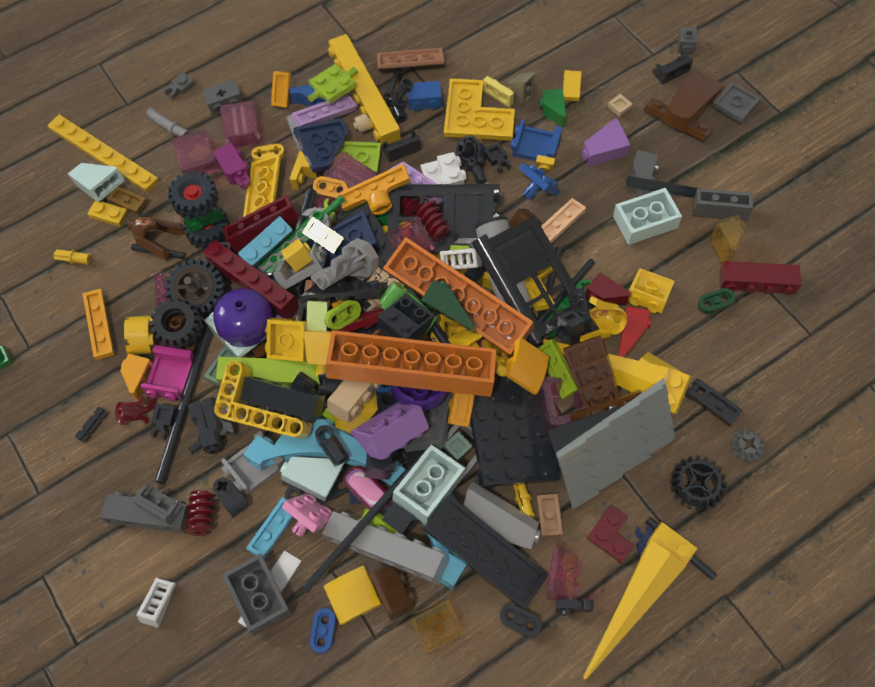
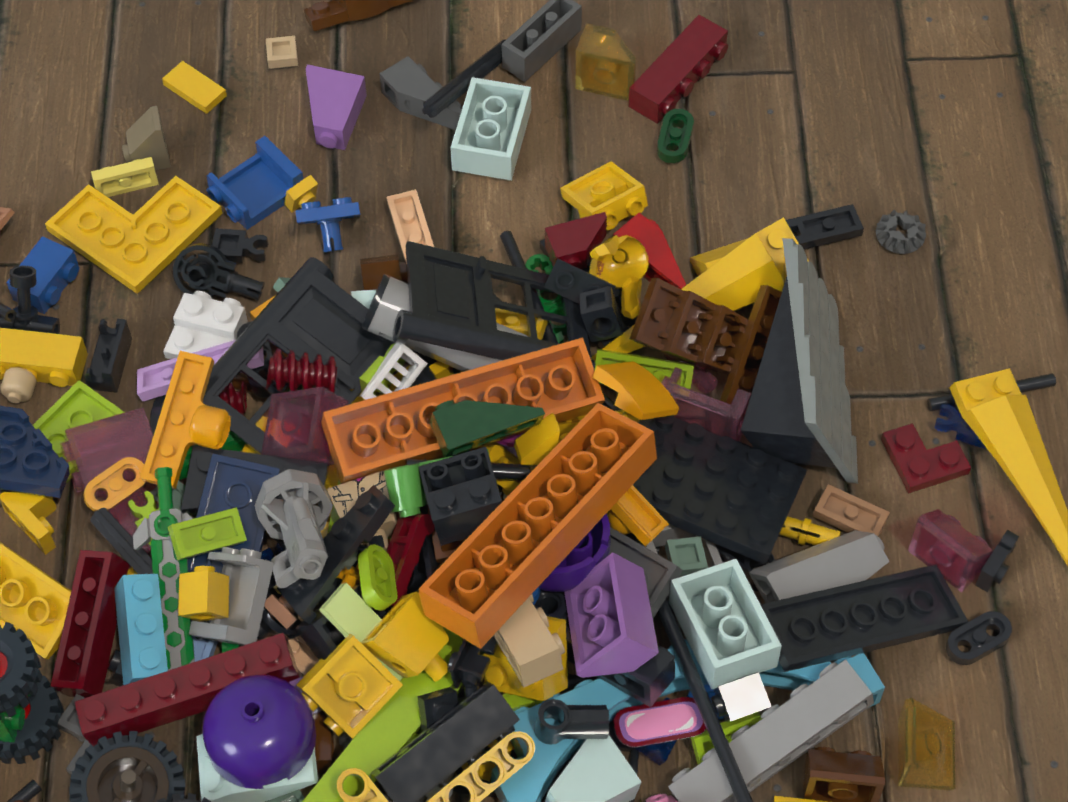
camera: 60 degrees left, 5 degrees down
green slope [539,89,566,127] -> none
black gear [670,455,727,512] -> none

